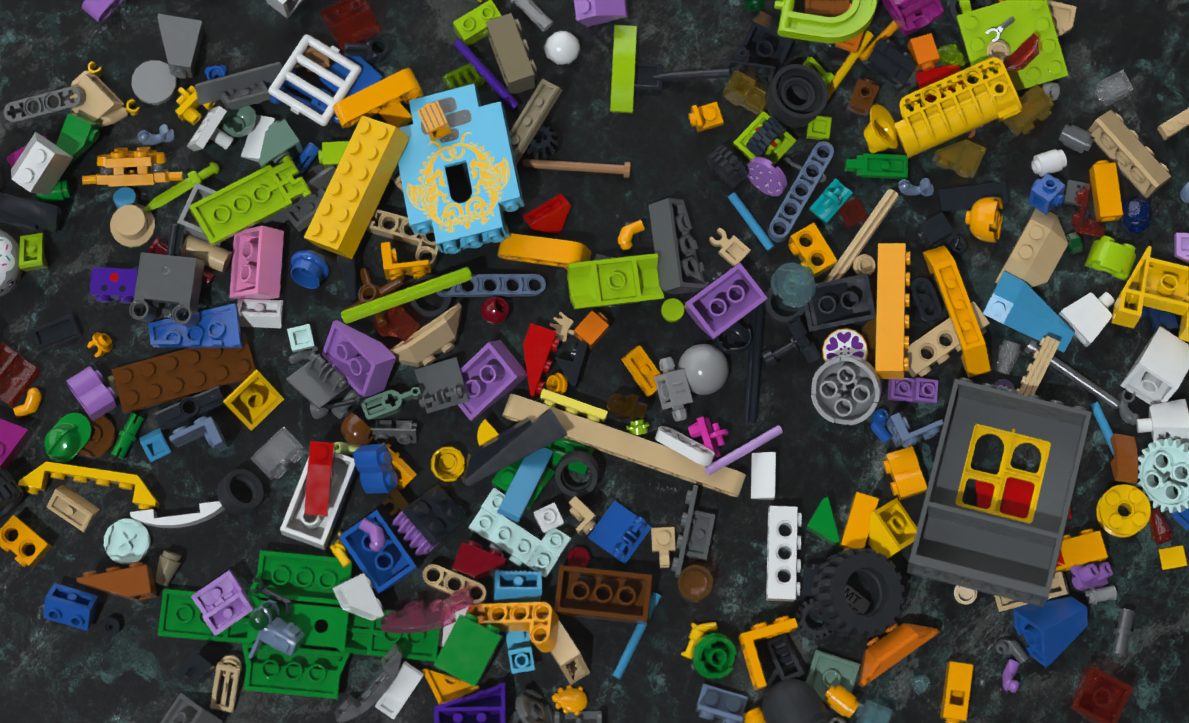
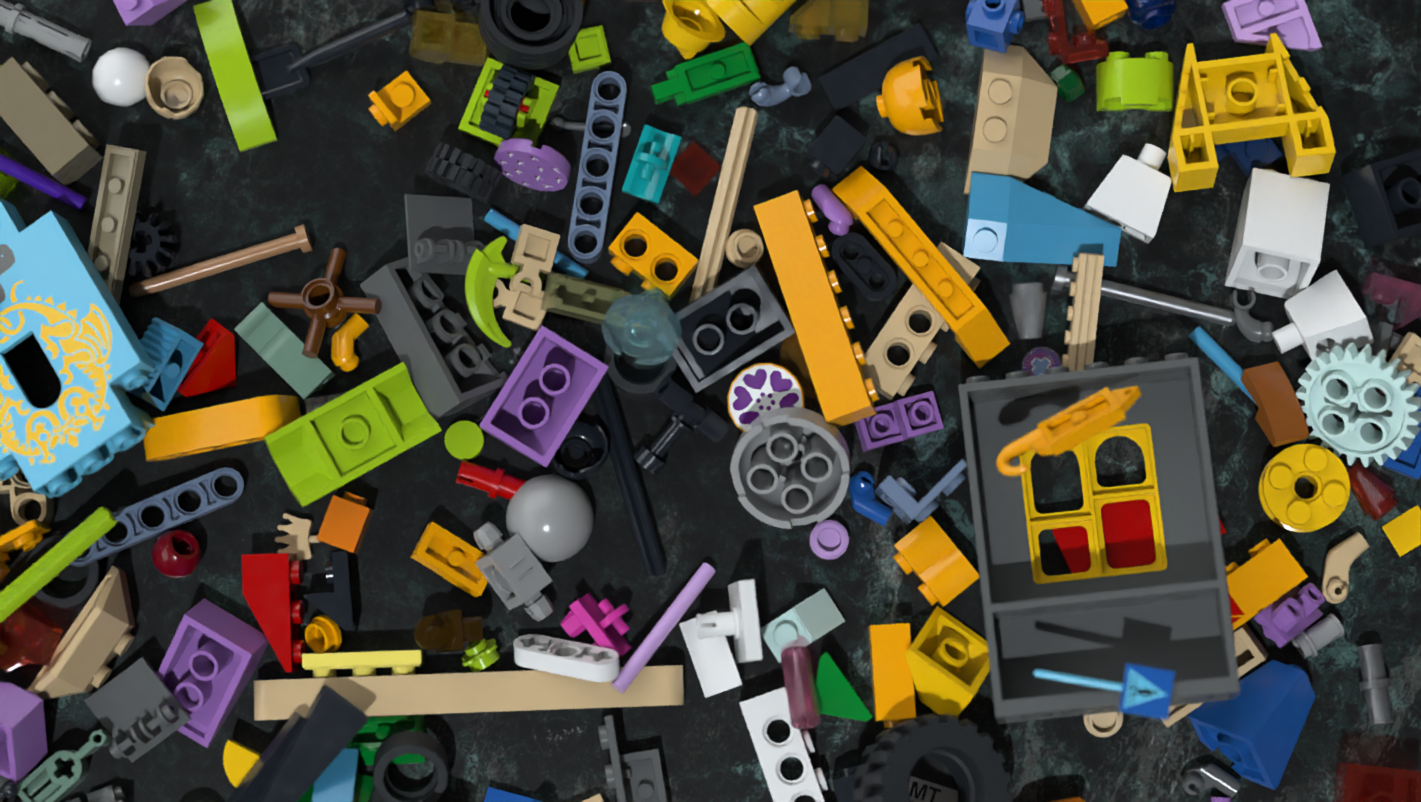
camera: 20 degrees left, 5 degrees up
none -> dark azure brick [127,317,204,411]
none -> tan hair [144,56,204,120]
none -> sand green piece [234,302,335,402]
none -> reddish brown bar [268,248,381,358]
none -> dark grey hinge [404,194,486,275]
none -> red pin [456,459,526,500]
none -> lime piece [465,236,545,348]
none -> tan plate [509,224,560,298]
none -> olive hinge [541,271,632,328]
none -> white tile [696,580,763,663]
none -> light aqua slope [760,588,845,663]
none -> clear pink piece [781,646,821,730]
none -> lavender tile [809,520,849,560]
none -> medium lavender arm [811,185,853,236]
none -> light orange plate [996,386,1141,477]
none -> piece [1033,663,1175,720]
none -> tan arm [1321,532,1369,604]

